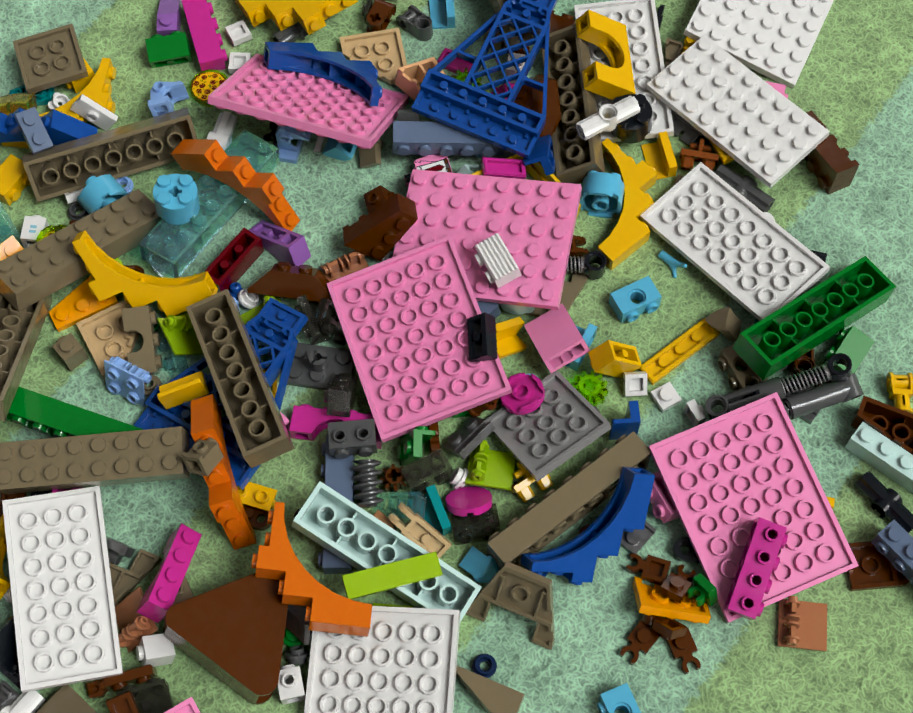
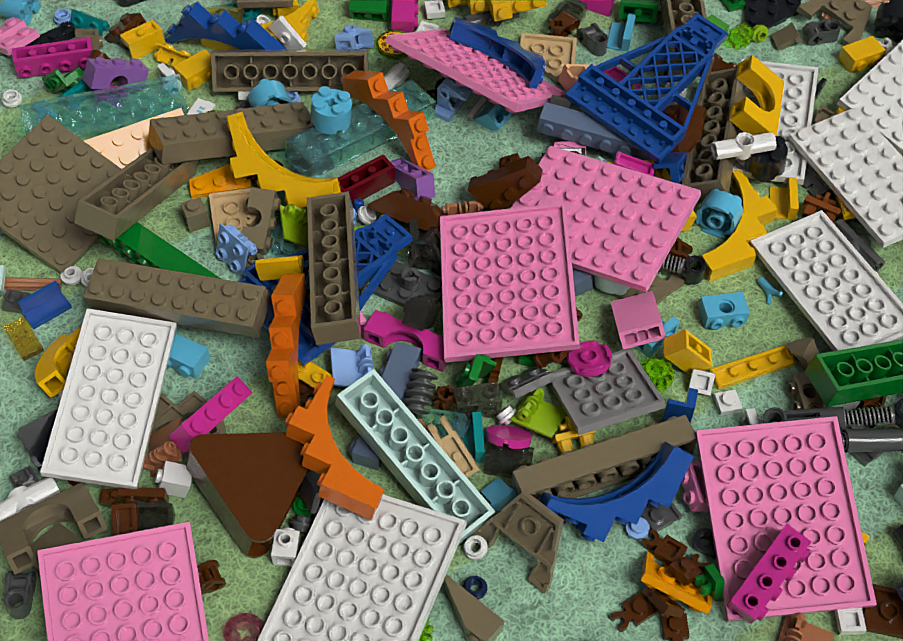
camera: 15 degrees right, 10 degrees down
sand blue plate [14,107,54,155] -> none
flat silver tile [107,538,136,565] -> none
dark tan brick [180,438,224,476] -> none
dark grey brick [328,419,377,459] -> none
lime tile [341,551,443,600] -> none
dark tan tile [359,139,383,168] -> none
black slope [467,312,498,362] -> none
white brick [474,233,522,288] -> none
yellow panel [496,316,527,359] -> none
none -> medium azure brick [167,333,210,379]
none -> light blue hinge [330,344,374,387]
none -> white plate [464,535,488,560]
none -> light blue plate [625,517,650,540]
none -> white plate [835,608,867,635]

